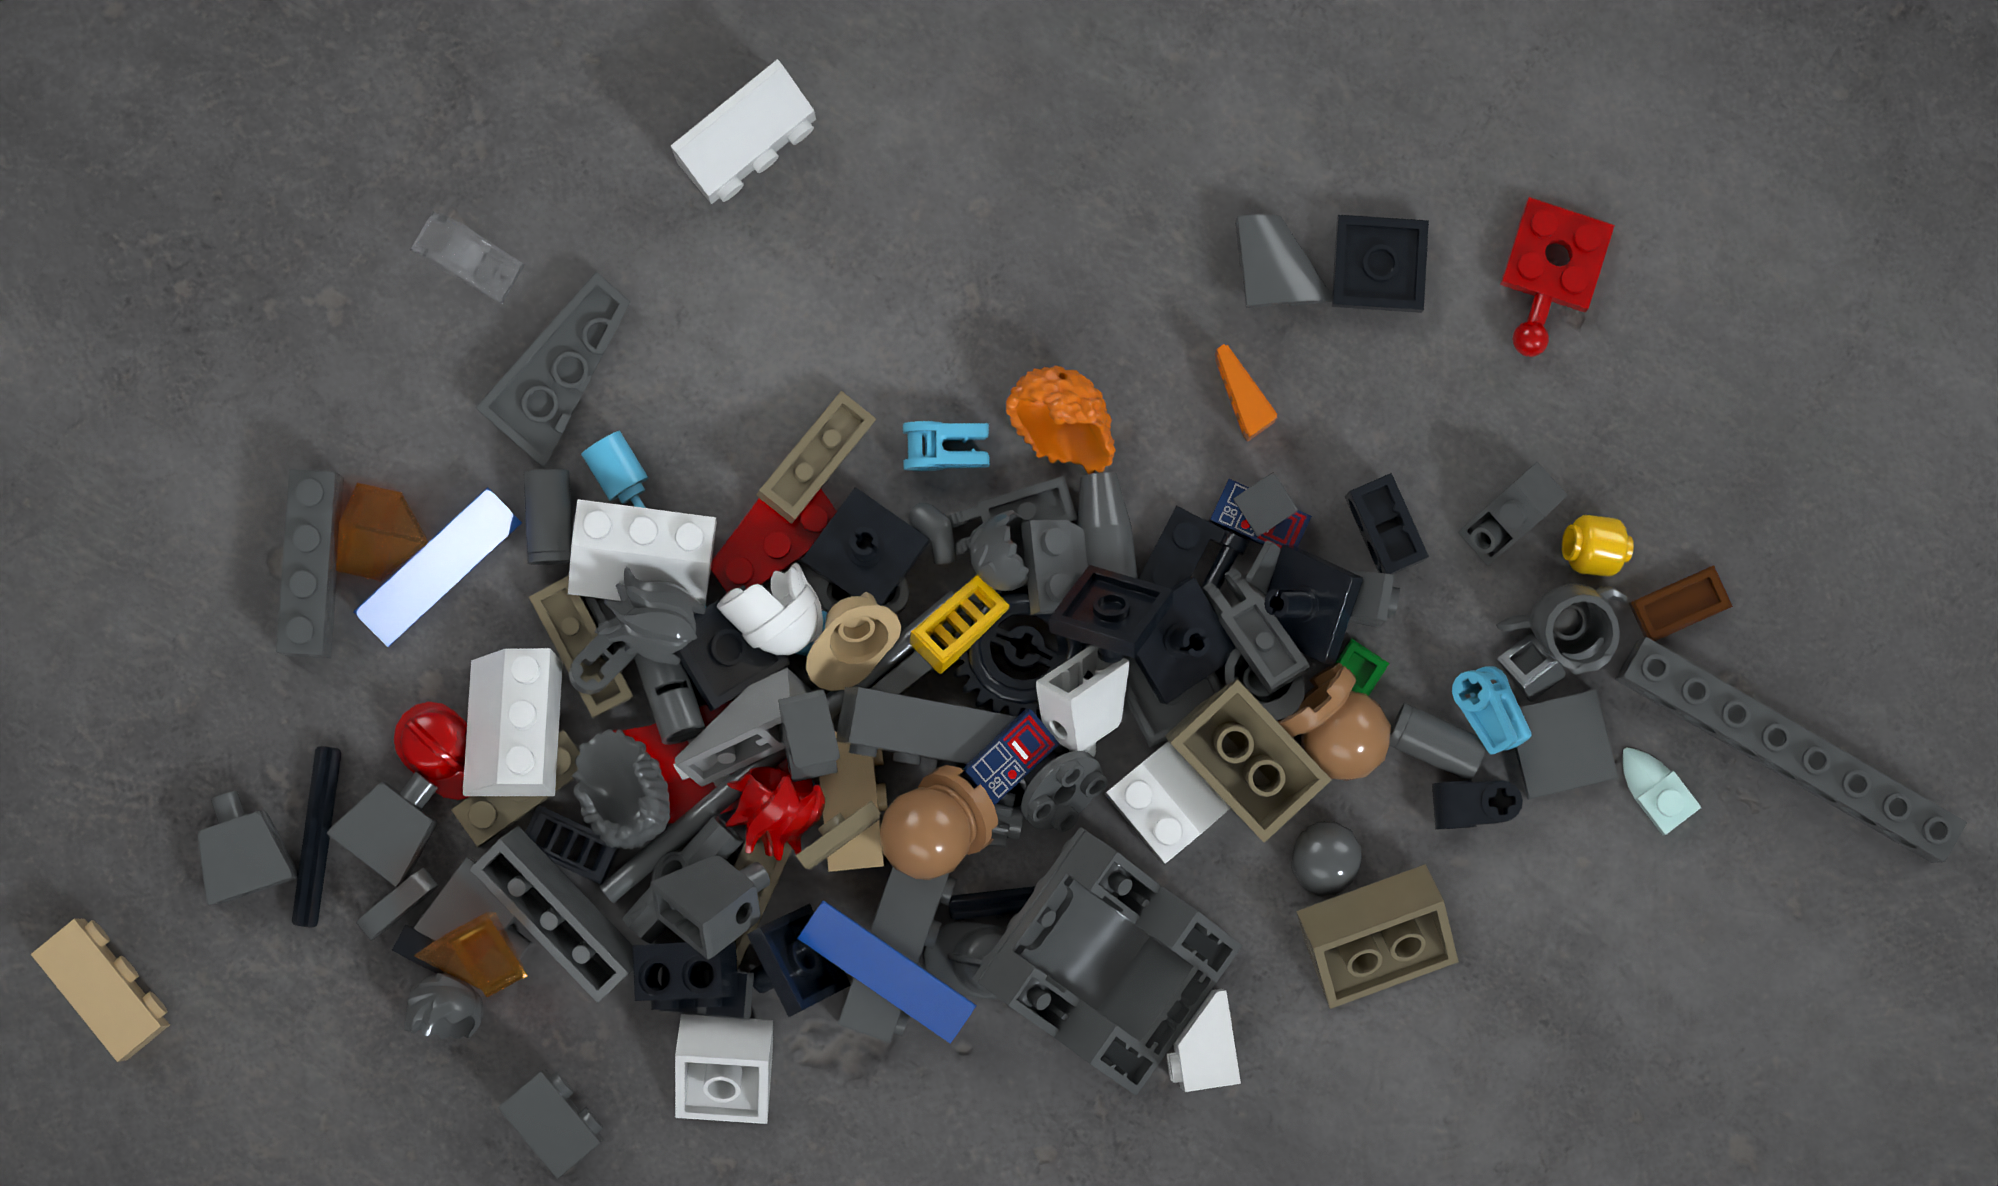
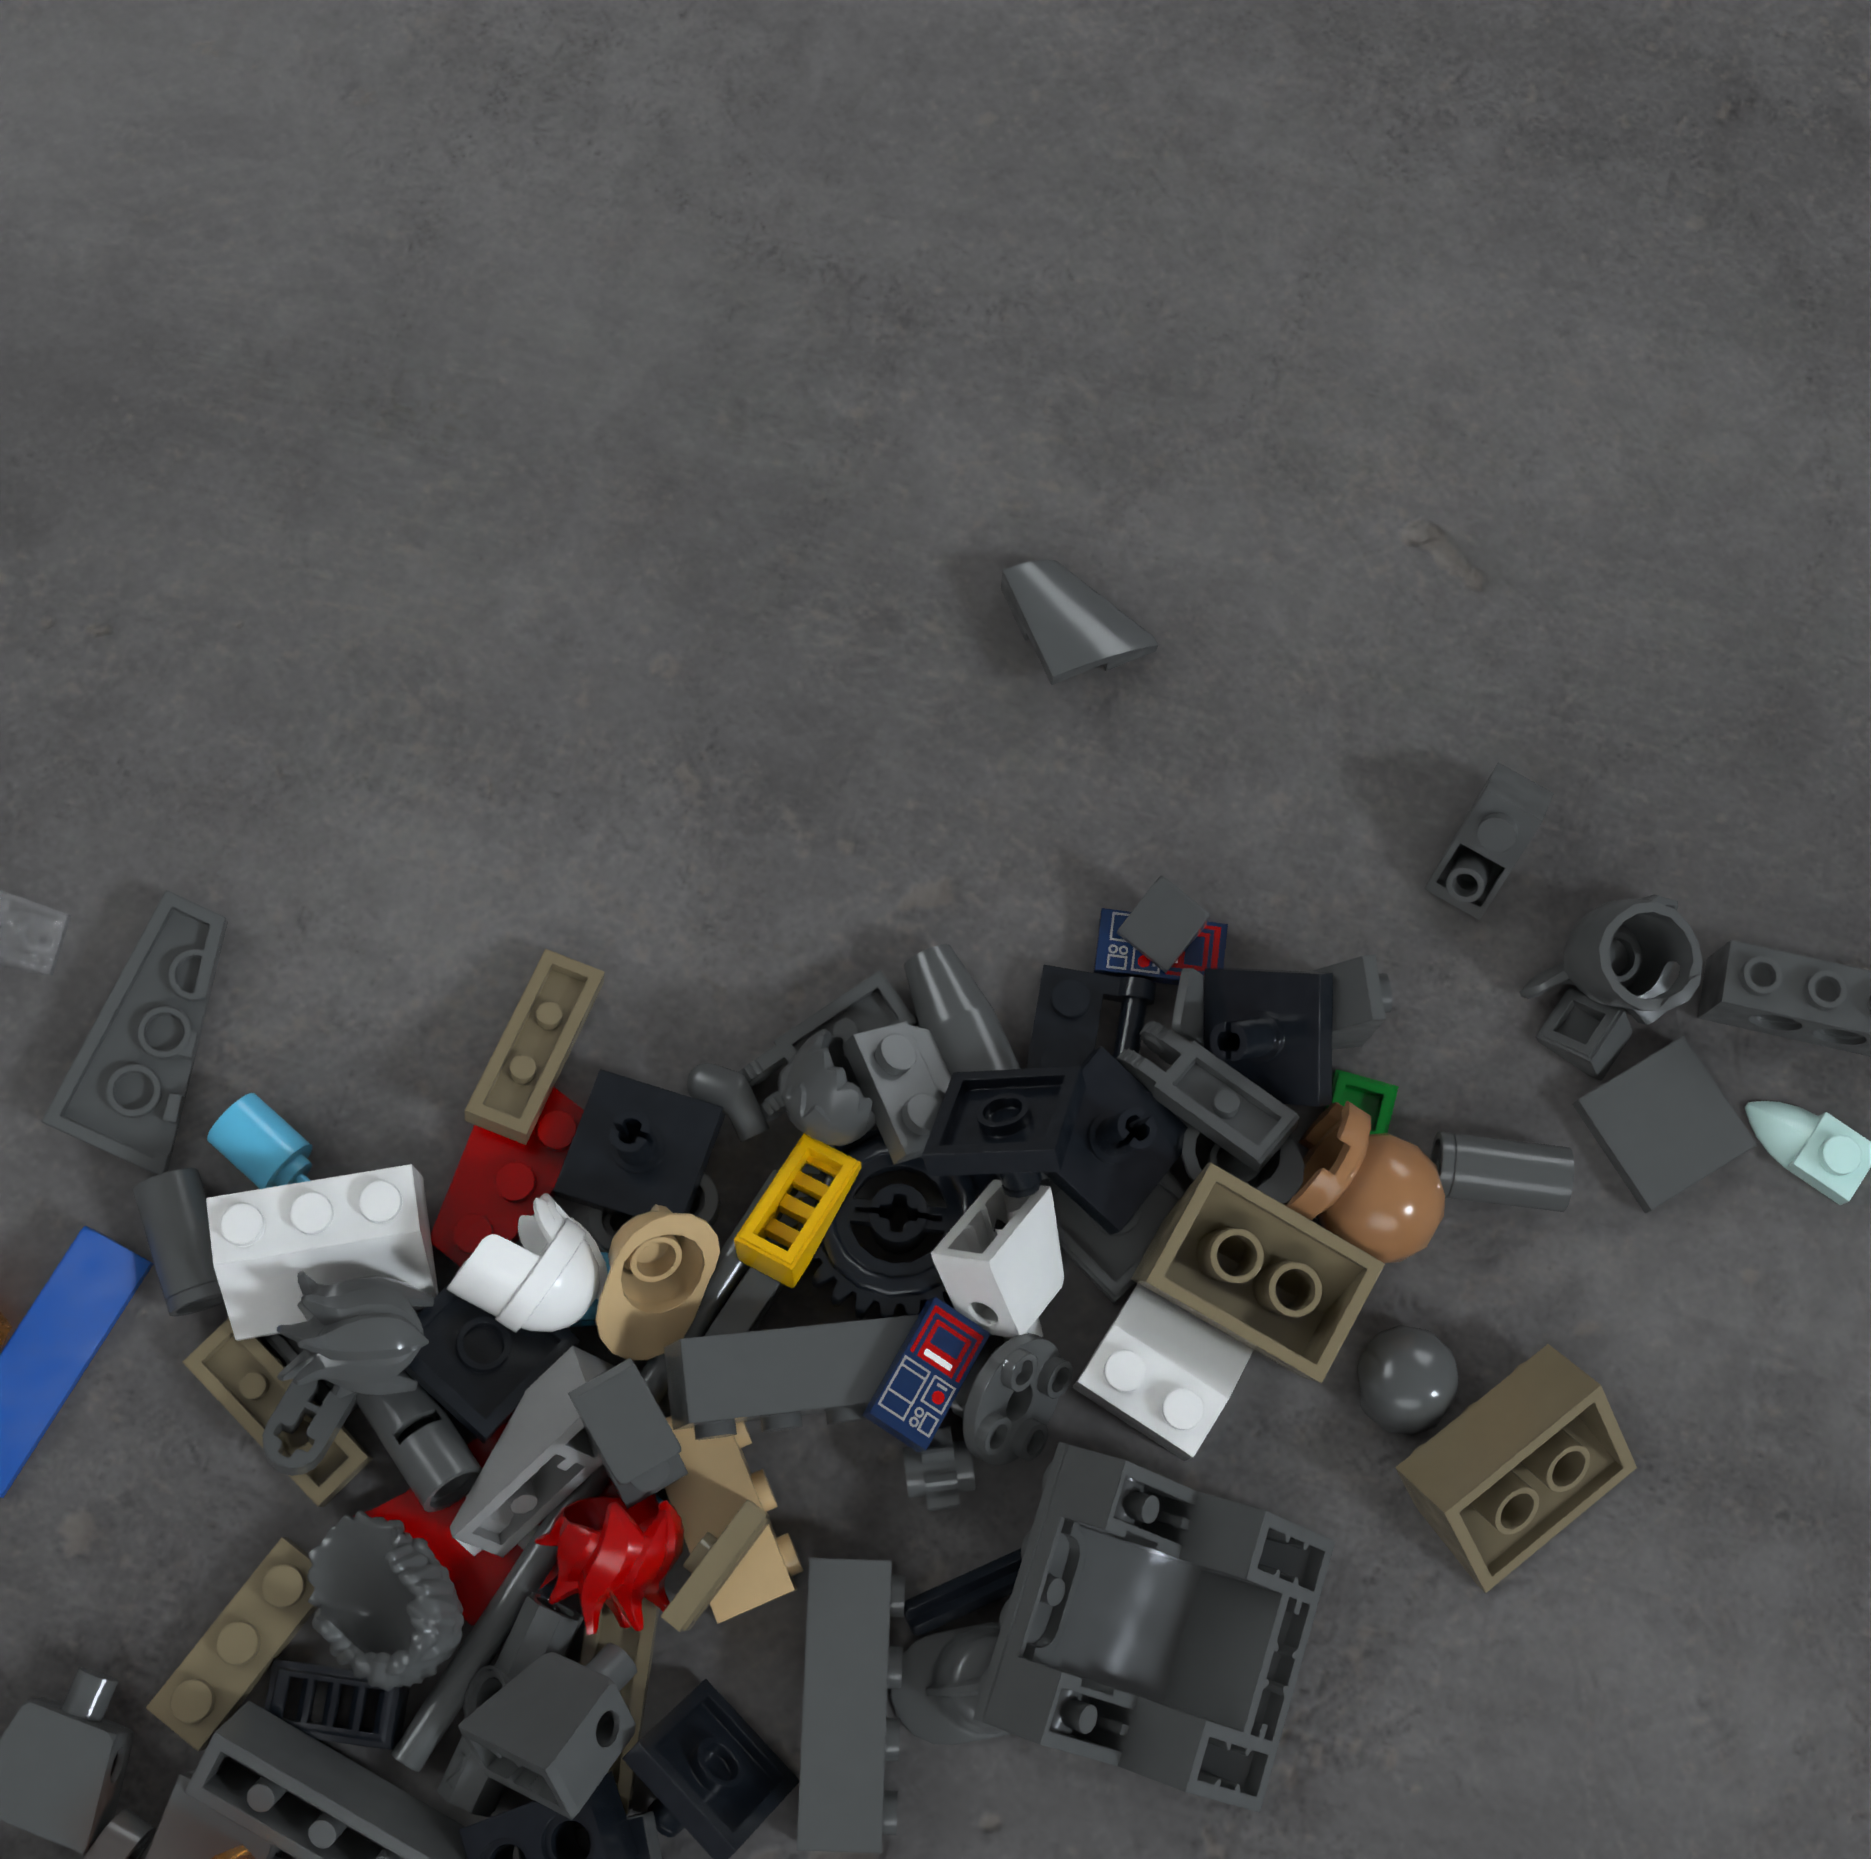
camera: 15 degrees left, 10 degrees down
red piece [393,702,470,800] -> none
white slope [463,648,563,796] -> none
white slope [671,59,816,204] -> none
blue slope [797,900,977,1044] -> none
medium nougat tile [880,765,998,880] -> none
medium azure piece [903,421,990,471] -> none
orange piece [1006,365,1116,474] -> none
white slope [1167,989,1241,1092] -> none
orange slope [1215,344,1278,442] -> none
black plate [1332,215,1429,313] -> none
black brick [1345,473,1429,575] -> none
black piece [1432,781,1523,830] -> none
medium azure piece [1452,666,1532,755] -> none
red plate [1500,197,1615,357] -> none
yellow head [1562,515,1634,577] -> none
reddish brown tile [1629,565,1733,641] -> none

